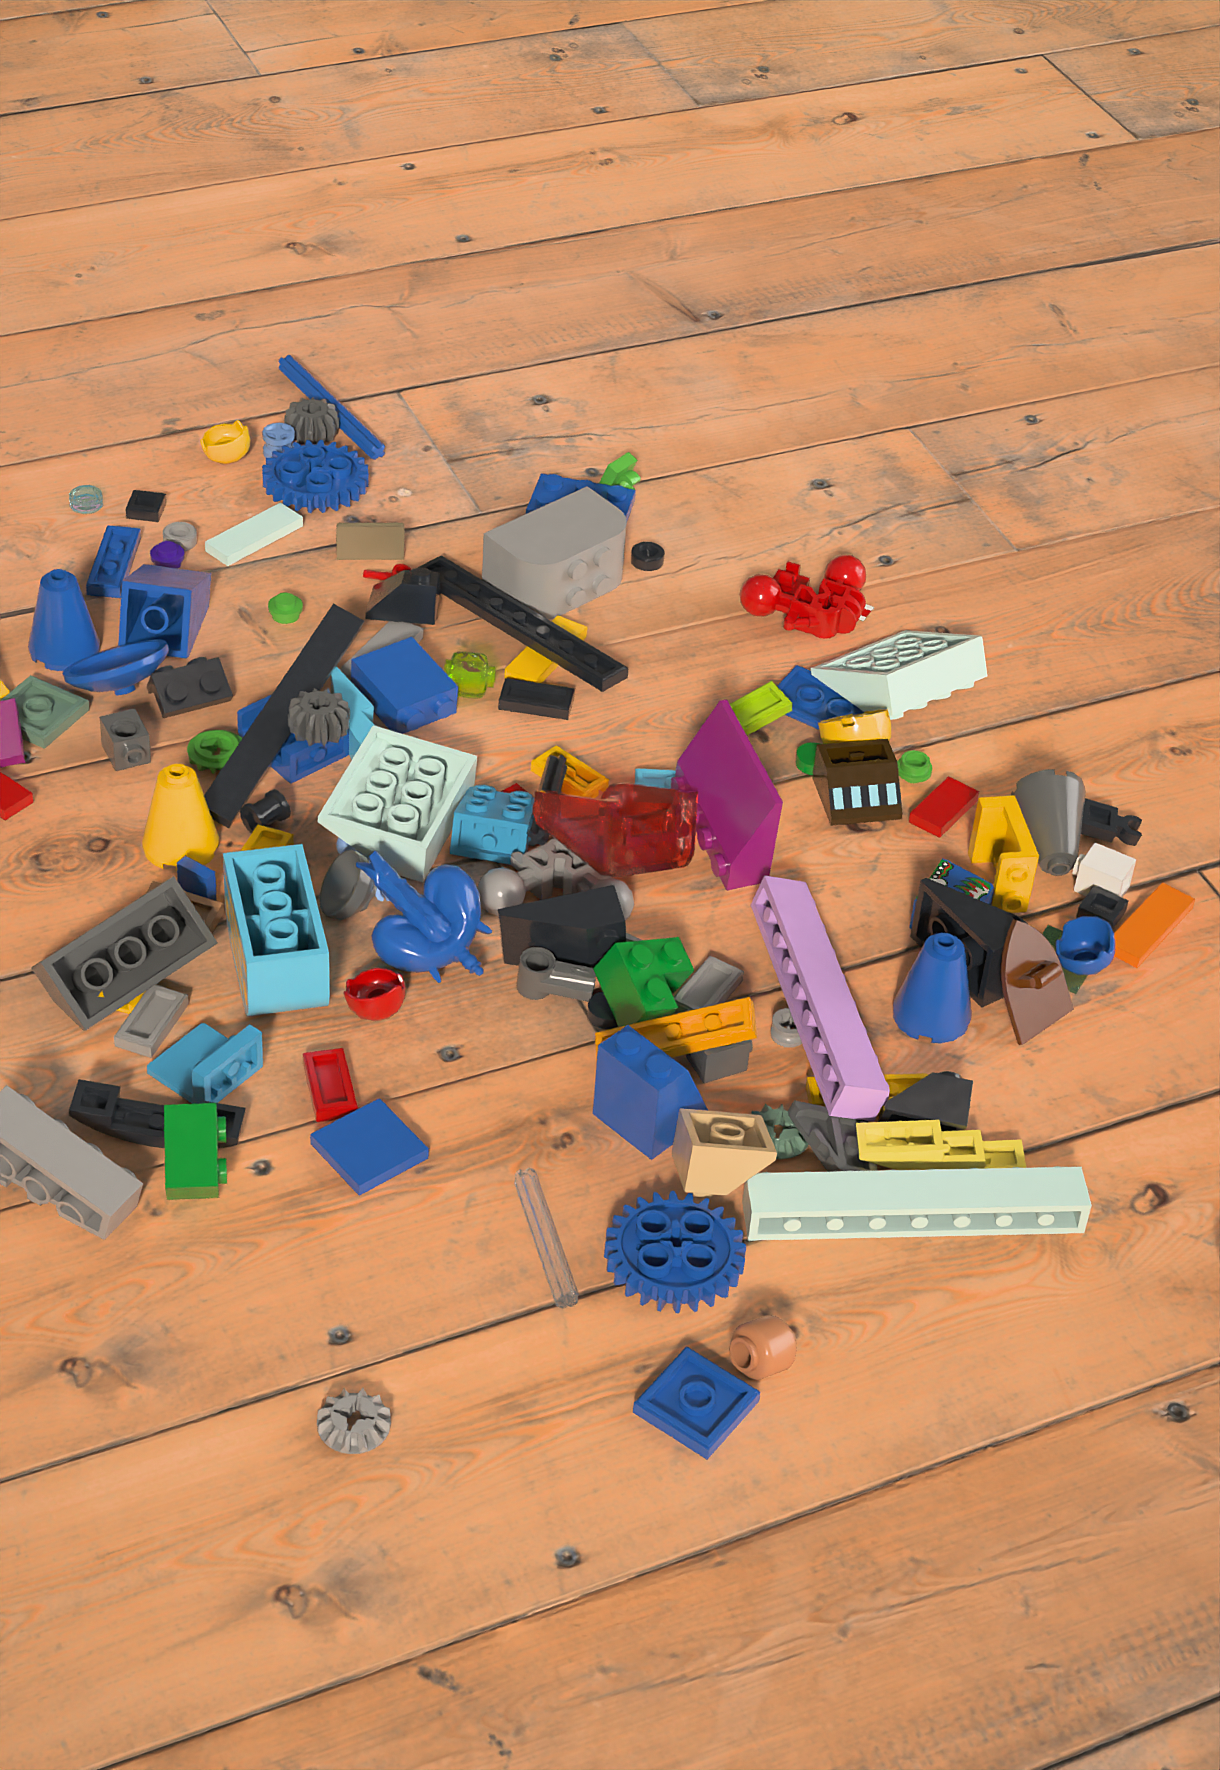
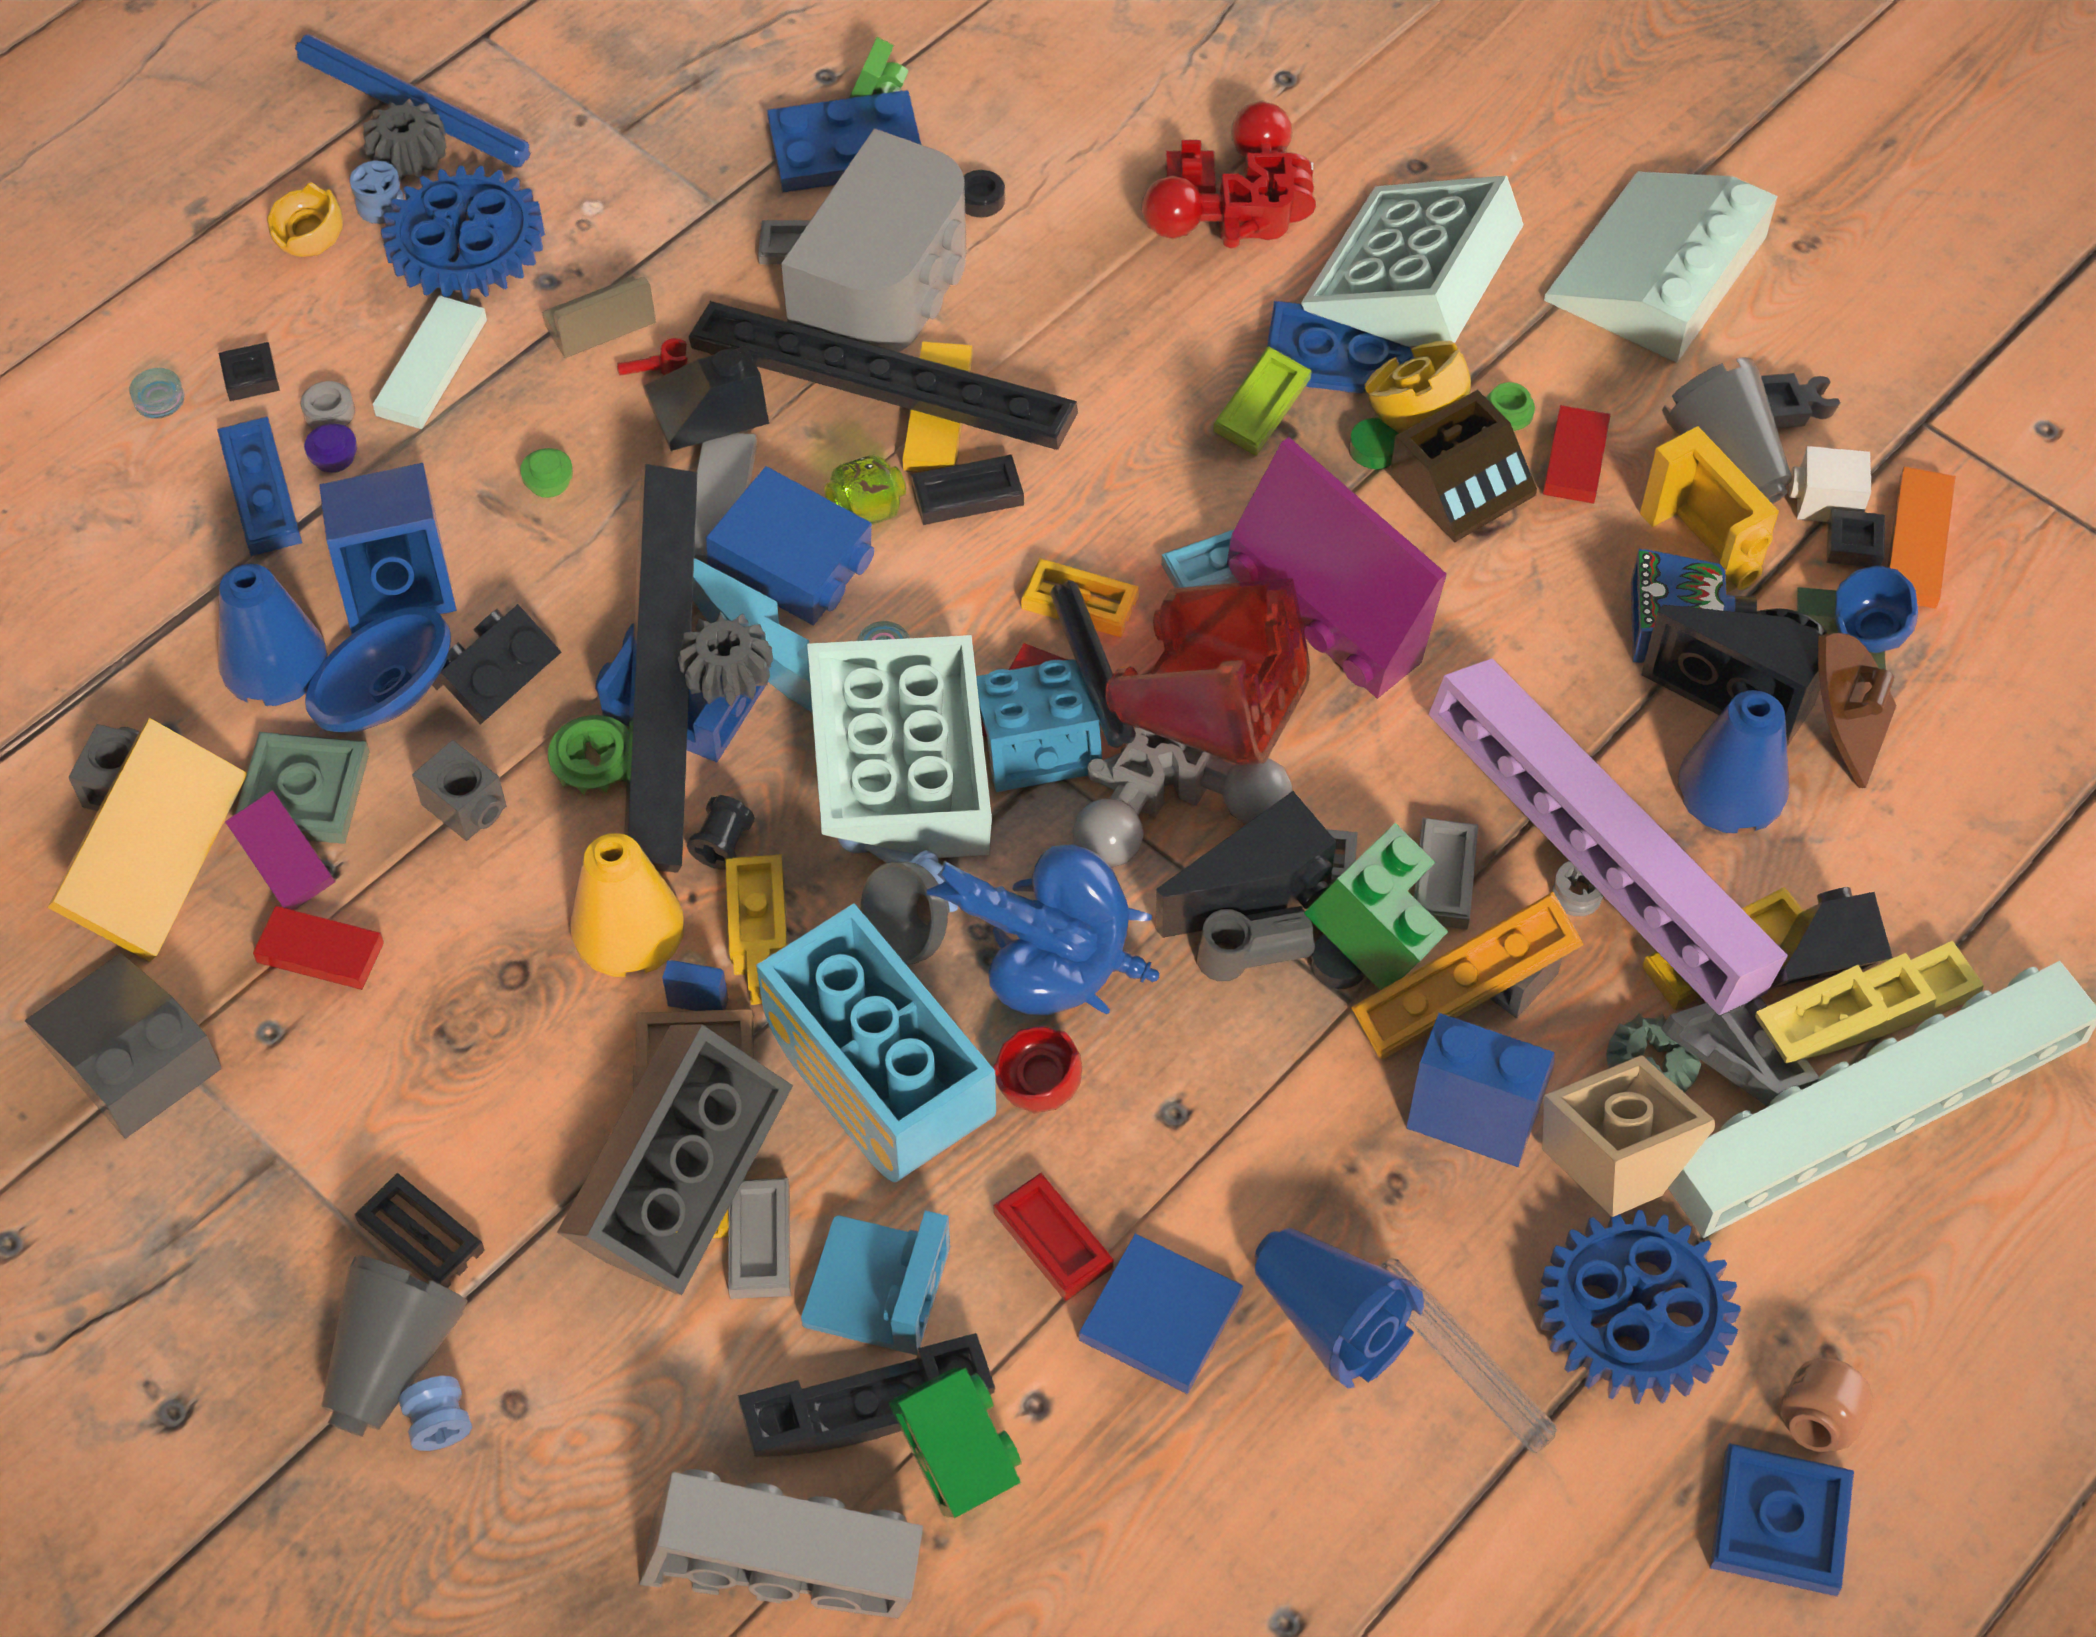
camera: 20 degrees left, 15 degrees up
none -> blue cone [1255,1228,1424,1388]
none -> light aqua slope [1544,172,1777,363]

